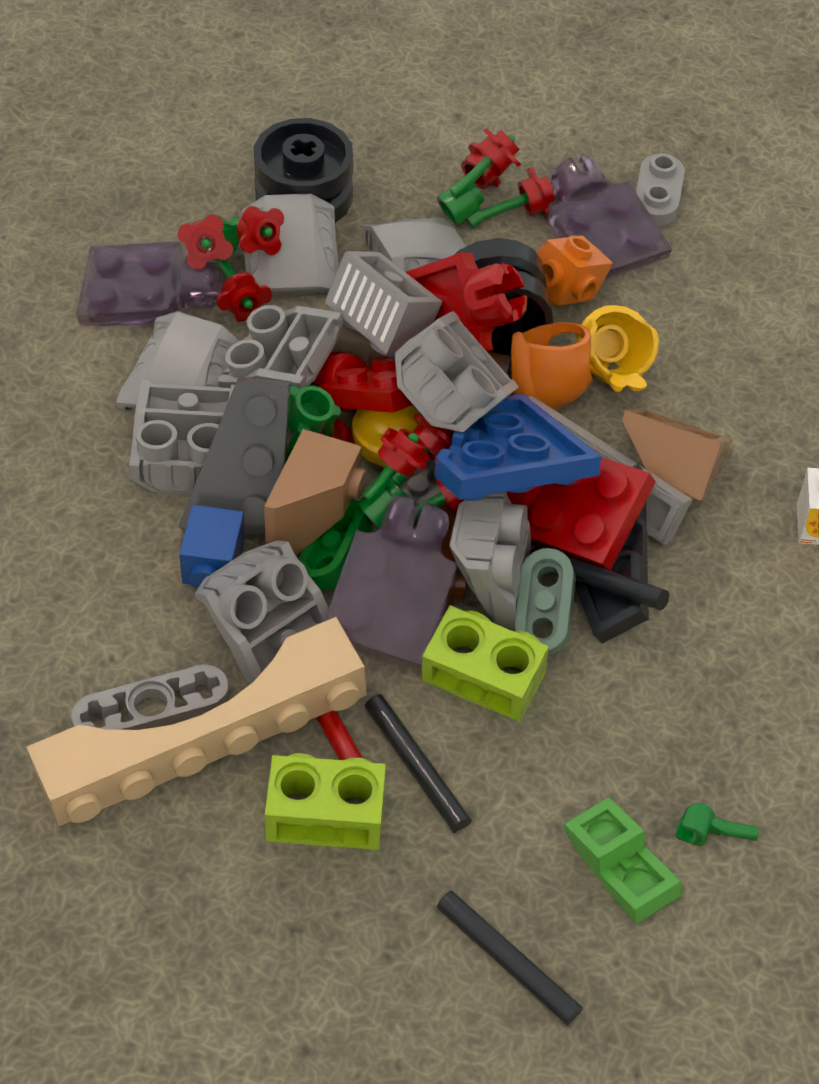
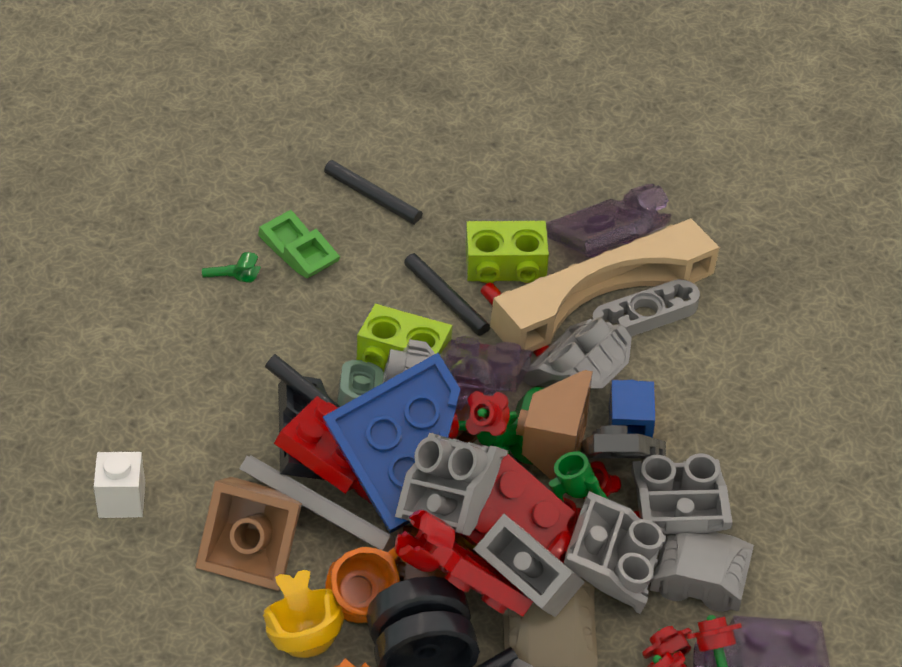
camera: 175 degrees right, 5 degrees down
none -> plate [546,183,672,257]

